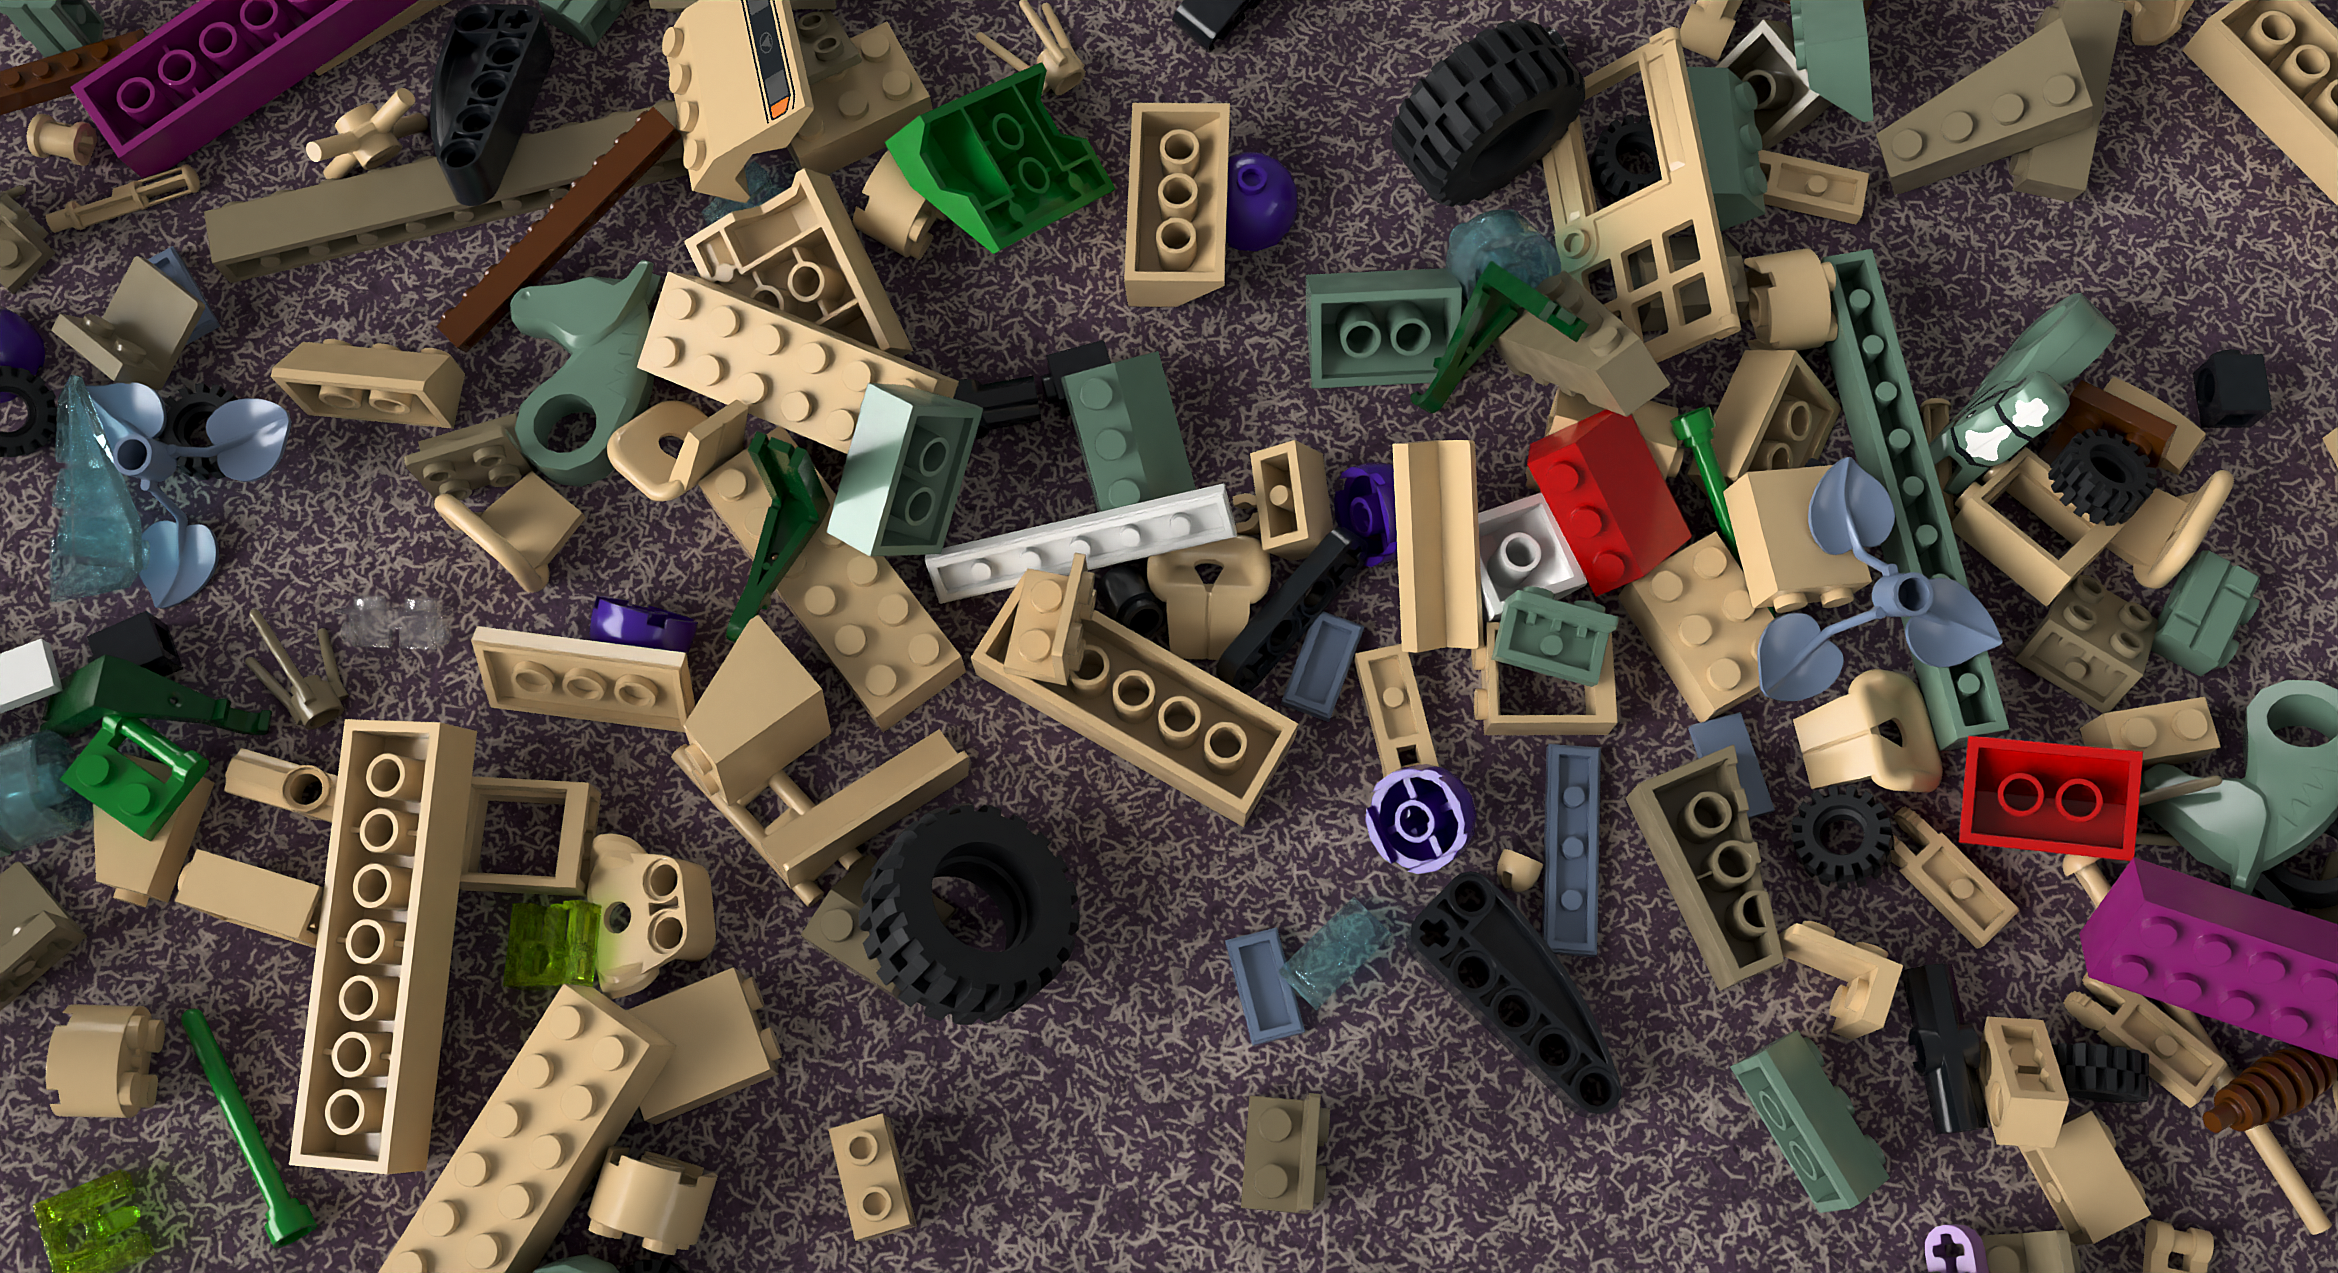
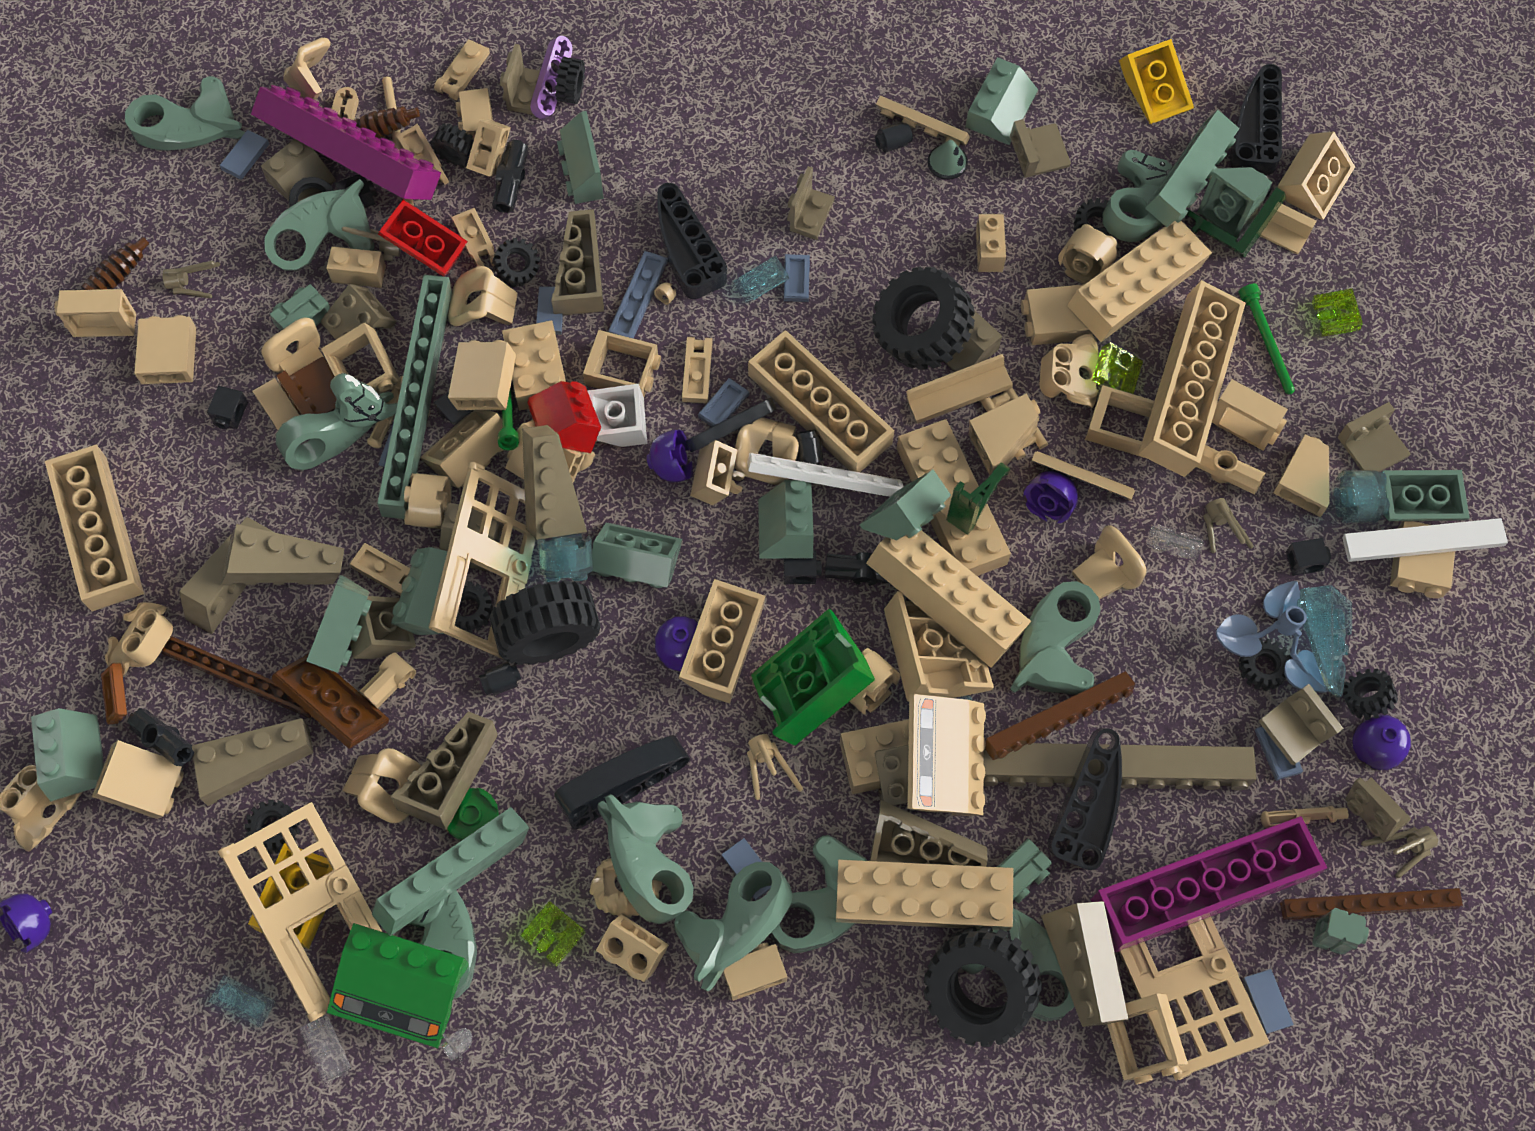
camera: 165 degrees left, 5 degrees down
tan bush [27,114,97,166] -> none
dark green hinge [38,654,272,740] -> none
tan brick [46,1004,165,1118] -> none
green plate [59,714,209,841] -> none
tan slope [271,339,465,429] -> none
tan bar [306,88,428,179] -> none
dark tan bracket [404,413,534,501] -> none
tan piece [607,399,748,502] -> none
tan bracket [1003,552,1097,686] -> none
dark purple cylinder [1365,764,1477,874] -> none
tan panel [1392,440,1484,653] -> none
dark green hinge [1411,261,1589,414] -> none
sand green bracket [1491,586,1619,687] -> none
sand blue plant [1757,457,2003,701] -> none
tan bracket [1778,921,1903,1040] -> none
black tyre [2048,429,2158,526] -> none

